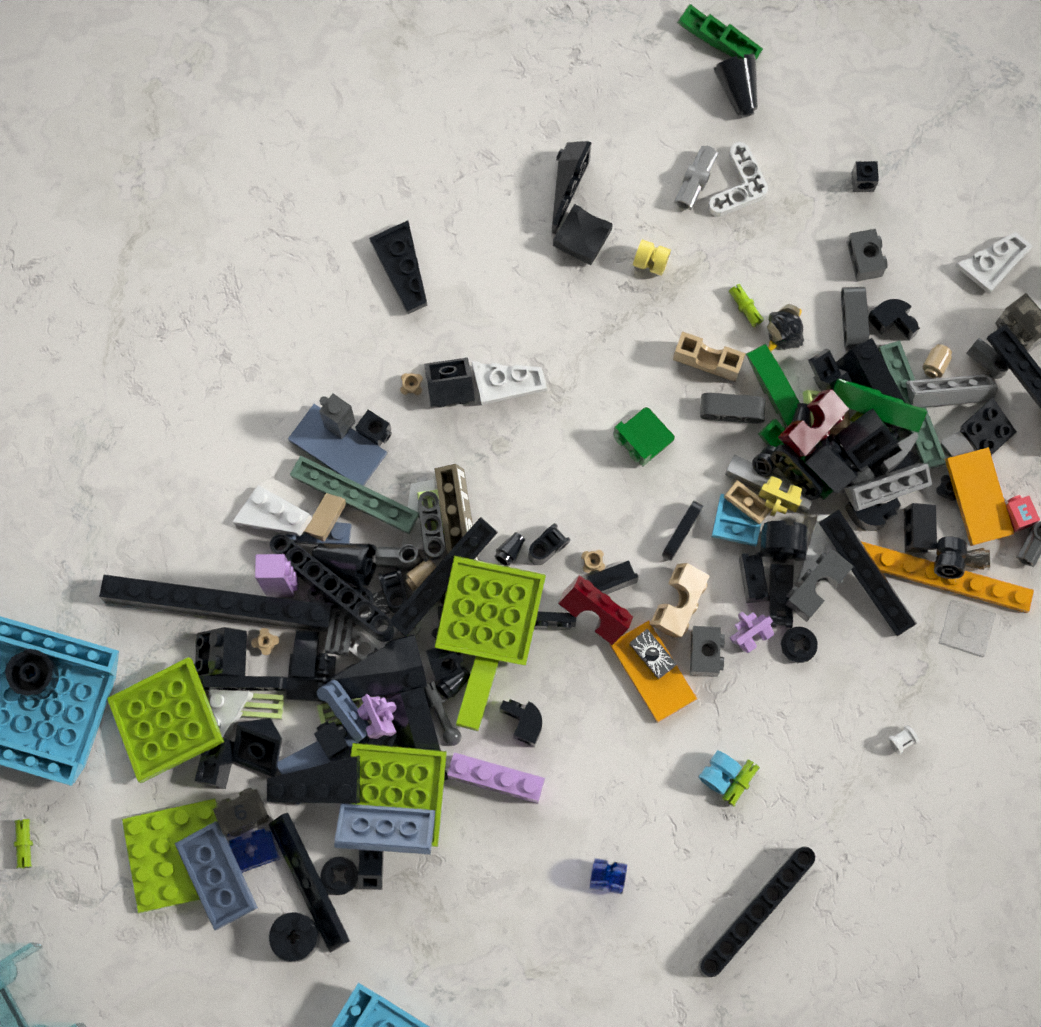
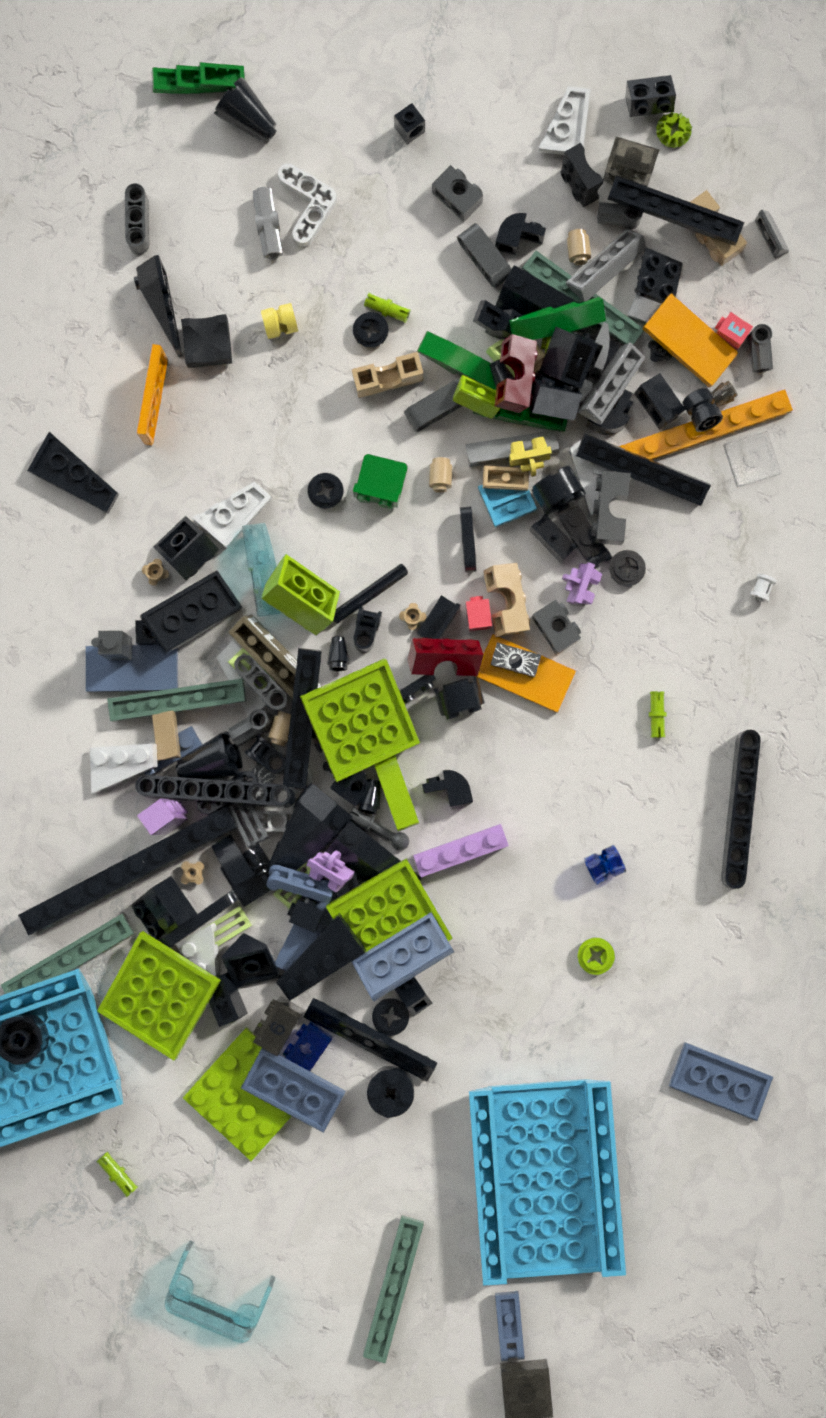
camera: 30 degrees left, 10 degrees up
medium azure wheel [698,750,742,795] -> none
black wheel [752,446,782,476] -> none
black hair [767,304,804,352] -> none
black beam [771,444,824,500] -> none
none -> sand green plate [1,914,134,994]
none -> dark grey beam [125,183,149,255]
none -> light orange tile [137,344,168,446]
none -> black tile [140,570,242,655]
none -> clear light blue slope [242,523,281,617]
none -> lime slope [261,554,340,636]
none -> black gear [307,473,344,509]
none -> black axle [333,564,408,624]
none -> black gear [353,312,389,348]
none -> tan brick [429,457,452,493]
none -> black brick [433,676,485,720]
none -> lime slope [453,375,500,419]
none -> coral brick [465,596,492,632]
none -> black brick [560,143,604,207]
none -> lime gear [577,937,615,975]

